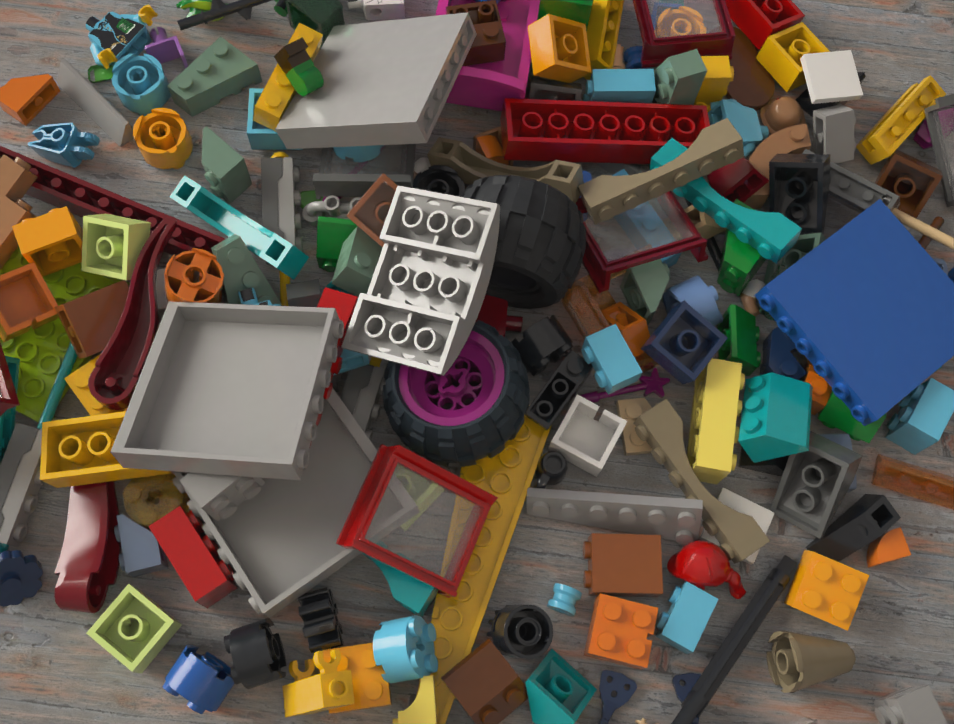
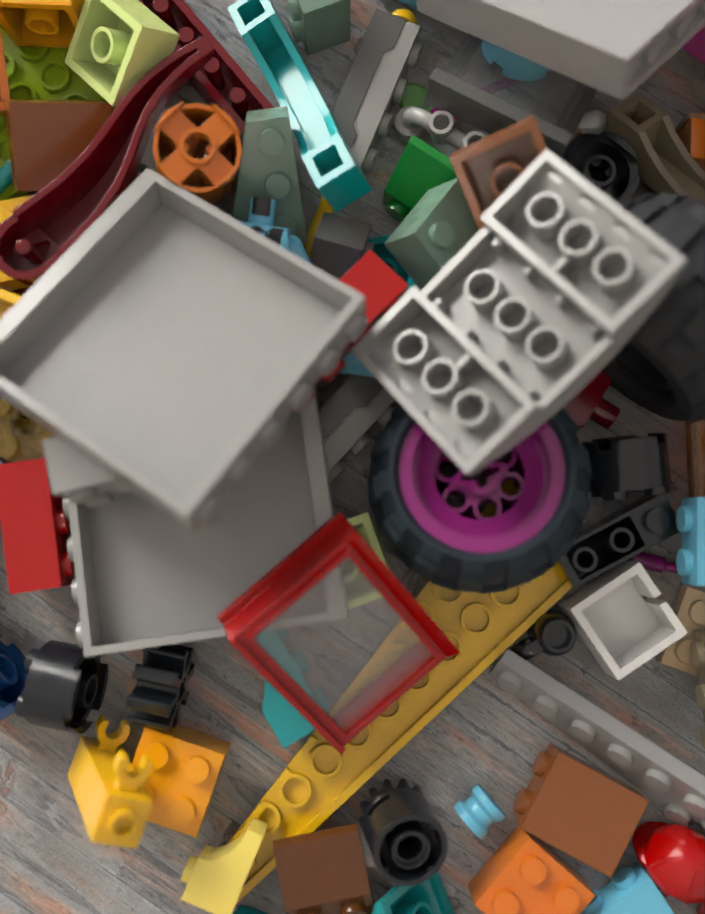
camera: 30 degrees right, 15 degrees up
medium azure brick [373,615,438,684] -> none

